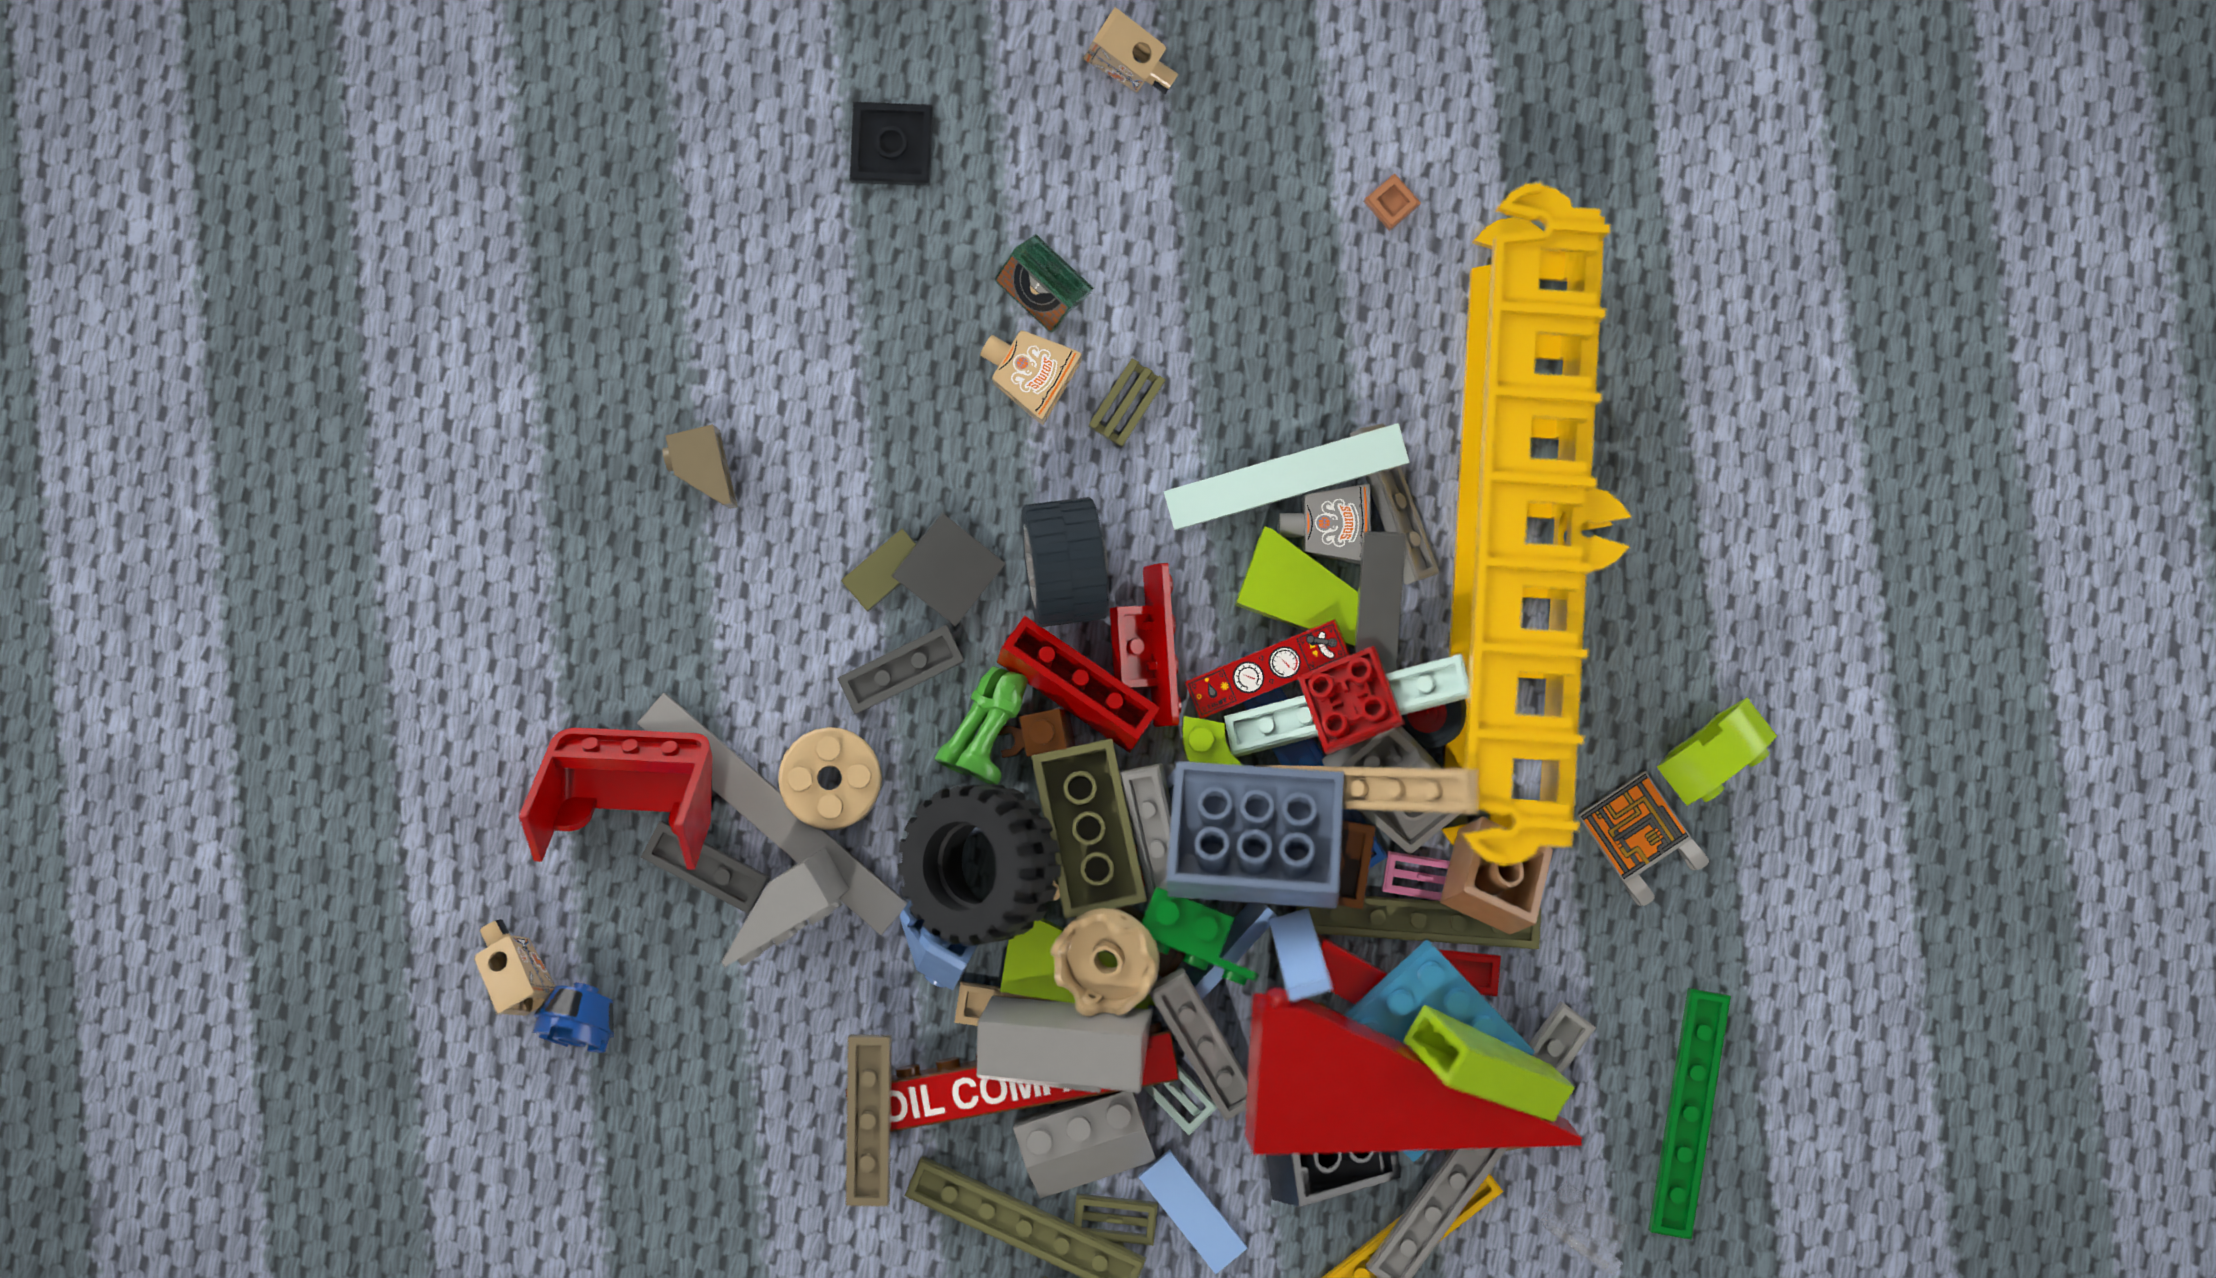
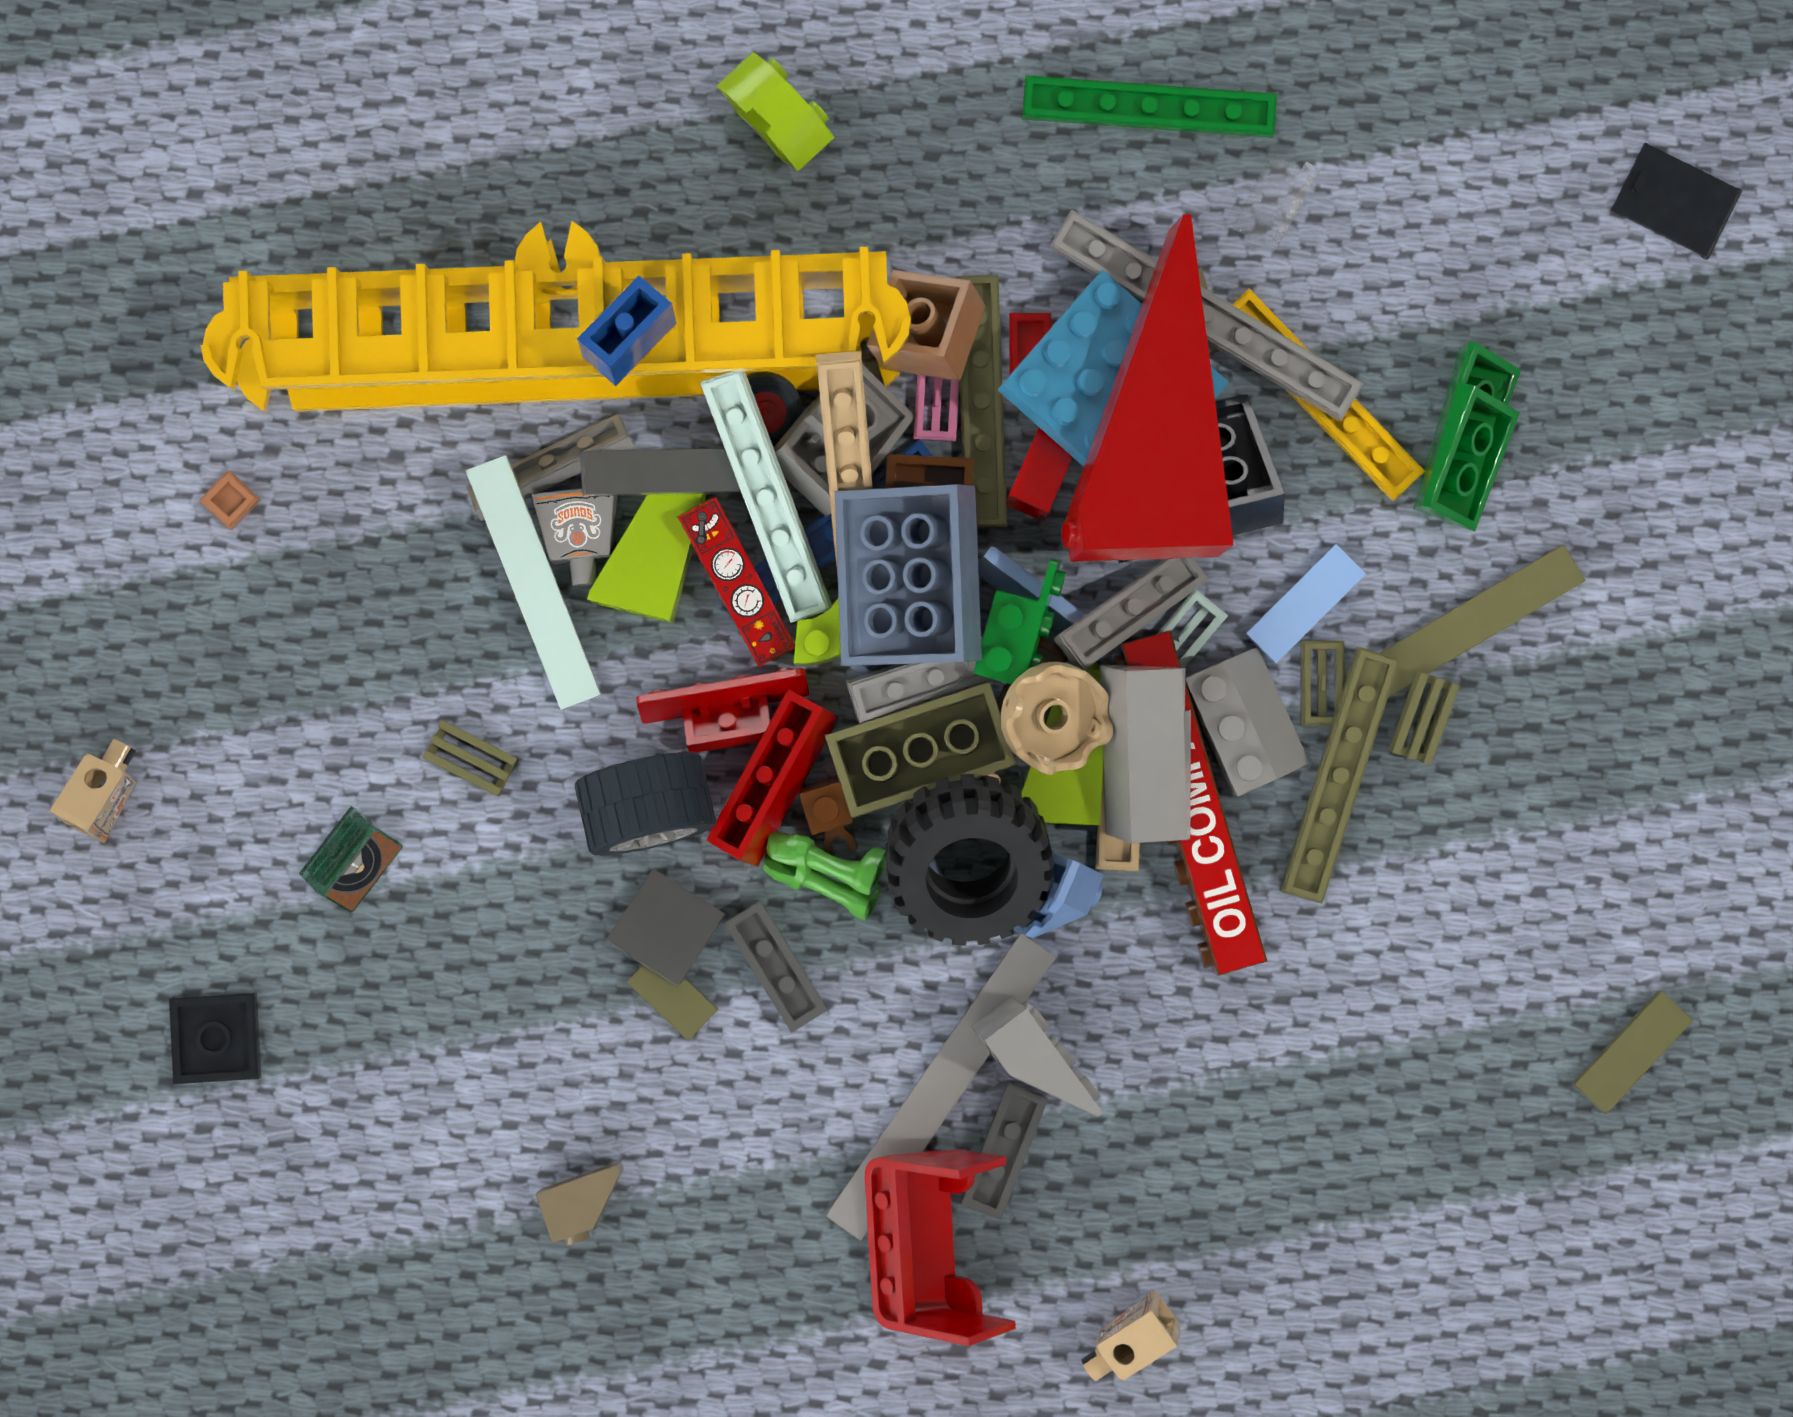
camera: 95 degrees left, 0 degrees up
blue cone [533,983,614,1053] -> none
tan plate [778,727,882,831] -> none
dark tan plate [846,1034,892,1206] -> none
tan torso [980,330,1082,425] -> none
light blue tile [1269,908,1332,1001] -> none
red tile [1298,646,1405,754] -> none
lime slope [1404,1005,1575,1122] -> none
flag [1577,771,1709,906] -> none
none -> blue brick [577,276,677,386]

